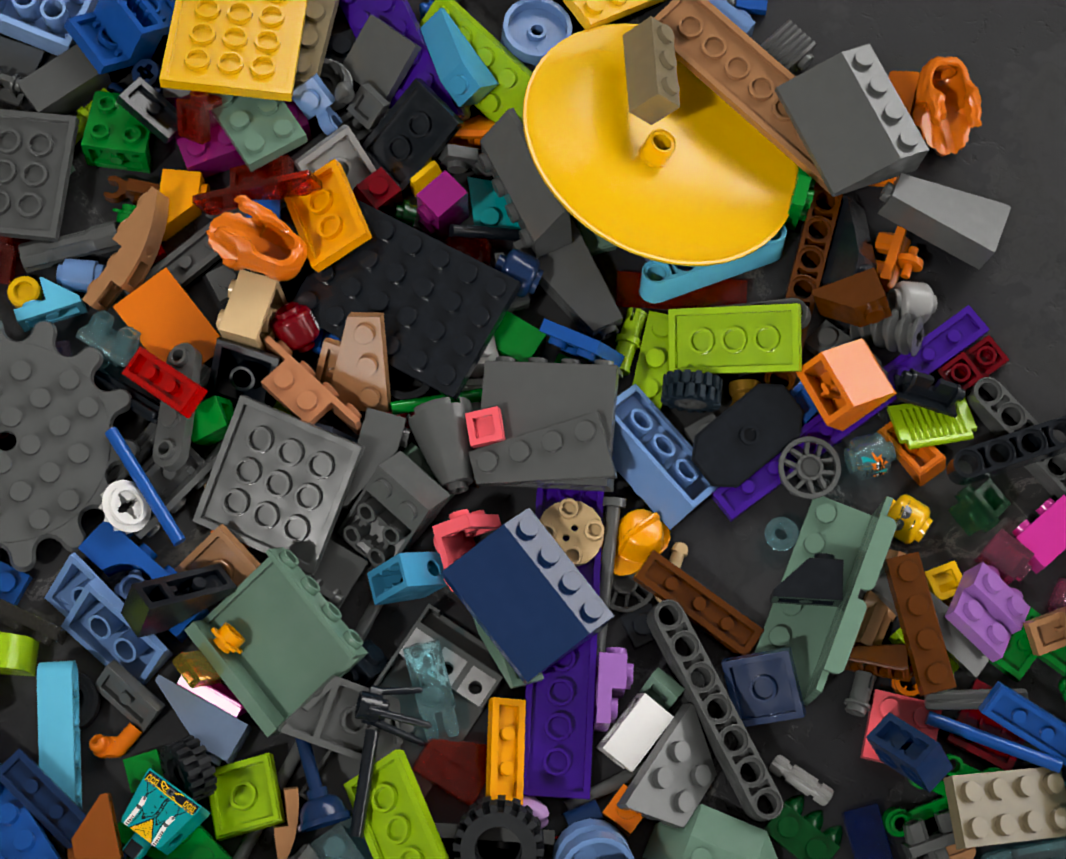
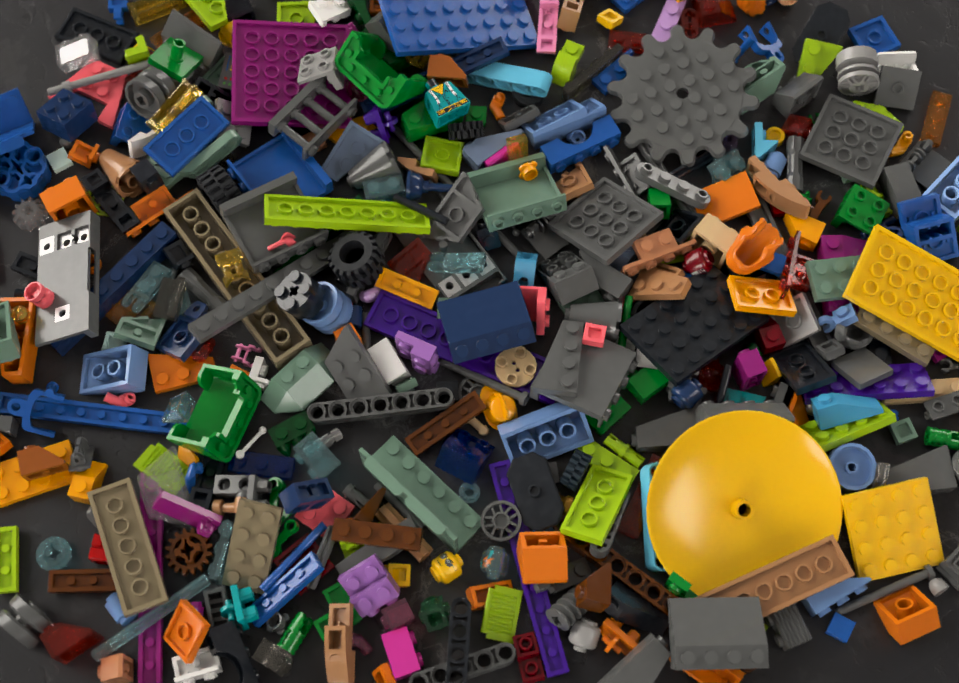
camera: 115 degrees right, 5 degrees down
white gear [99,480,151,535] -> none
blue bar [105,427,186,546] -> none
black plate [117,77,189,144] -> none
red tile [121,346,208,419] -> none
black slope [121,563,237,638] -> none
clear red bracket [176,91,222,145] -> none
black plant [355,685,432,747] -> none
blue plate [539,318,625,368] -> none
dark tan brick [623,16,680,125] -> none
dark blue plate [721,647,806,727] -> none
black slope [770,553,844,607] -> none
black hinge [893,369,965,418] -> none
none -> clear light blue bracket [293,431,341,479]
none -> clear blue slope [434,429,495,485]

